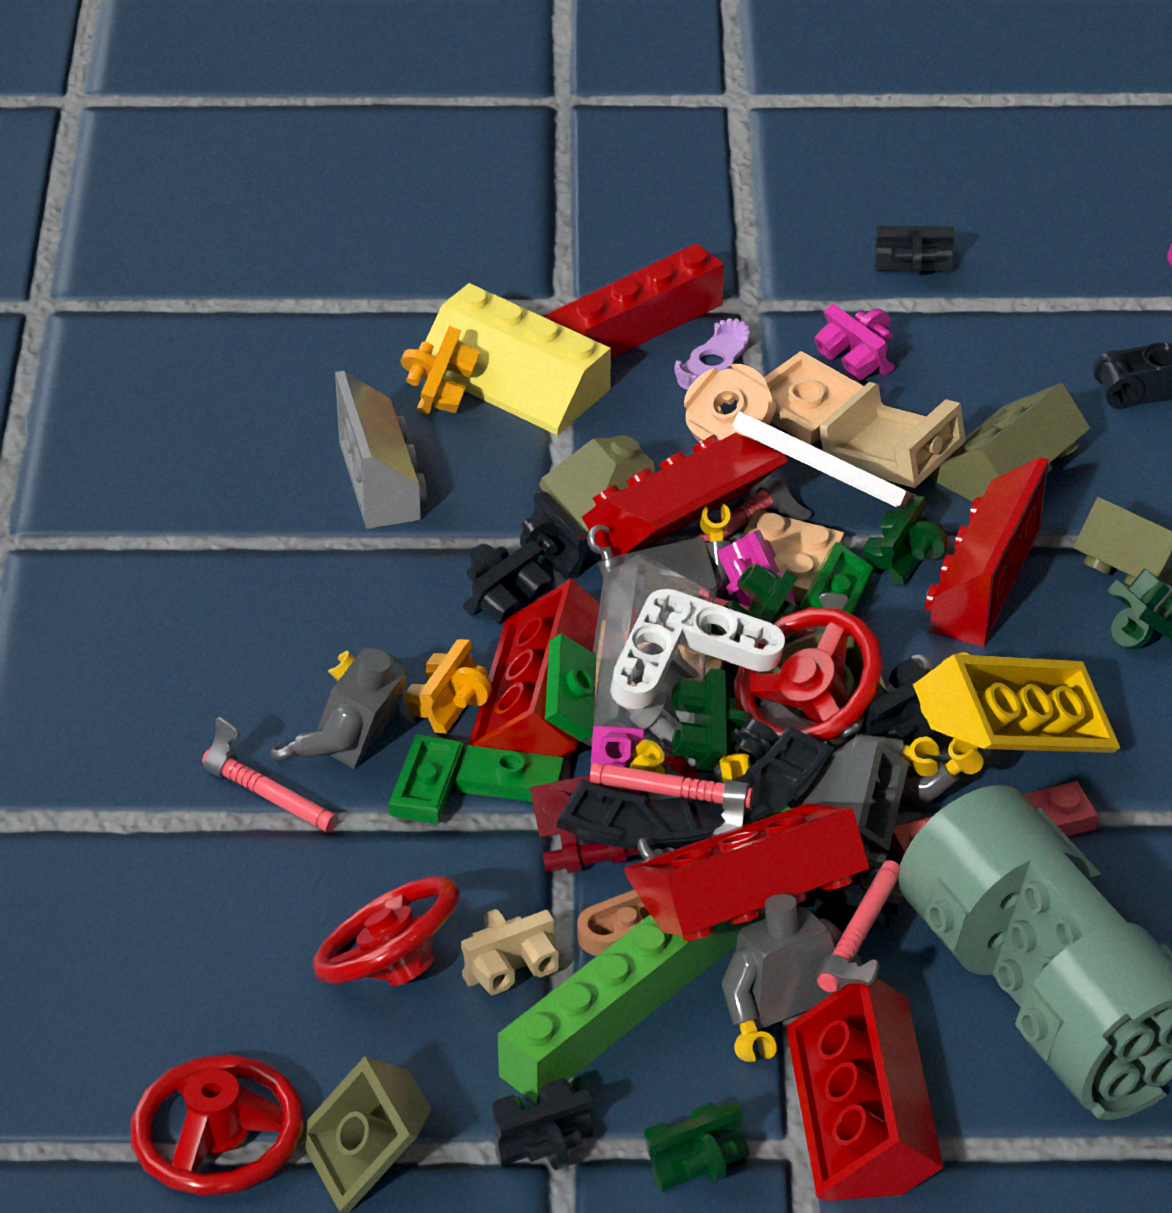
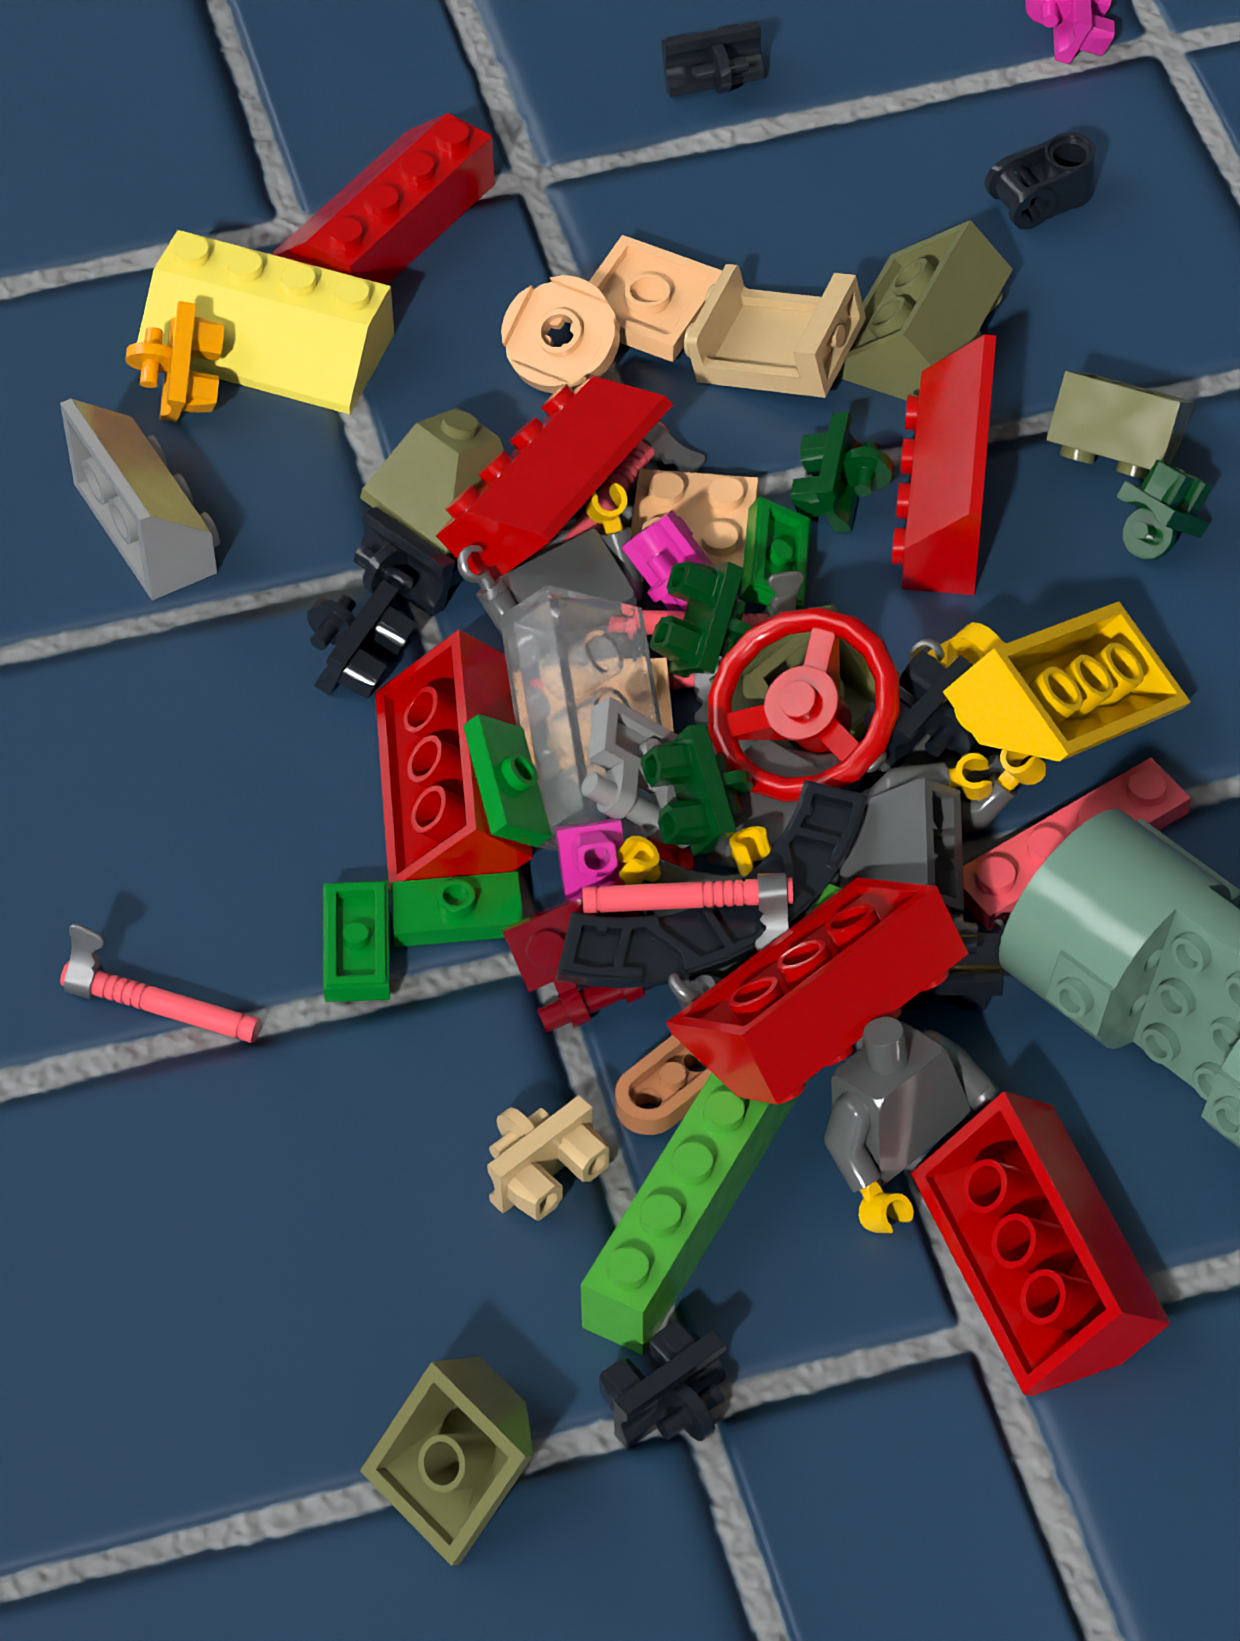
camera: 15 degrees left, 10 degrees up
red piece [130,1054,304,1196] -> none
dark grey torso [271,648,408,769] -> none
red piece [312,876,460,986] -> none
light orange hips [404,639,492,733] -> none
white beam [610,589,785,709] -> none
dark green hips [644,1102,750,1191] -> none
lavender piece [674,318,750,390] -> none
white tile [732,411,917,510] -> none
black plate [732,719,779,765] -> none
dark pink hips [814,303,895,382] -> none
coral piece [815,860,900,992] -> none

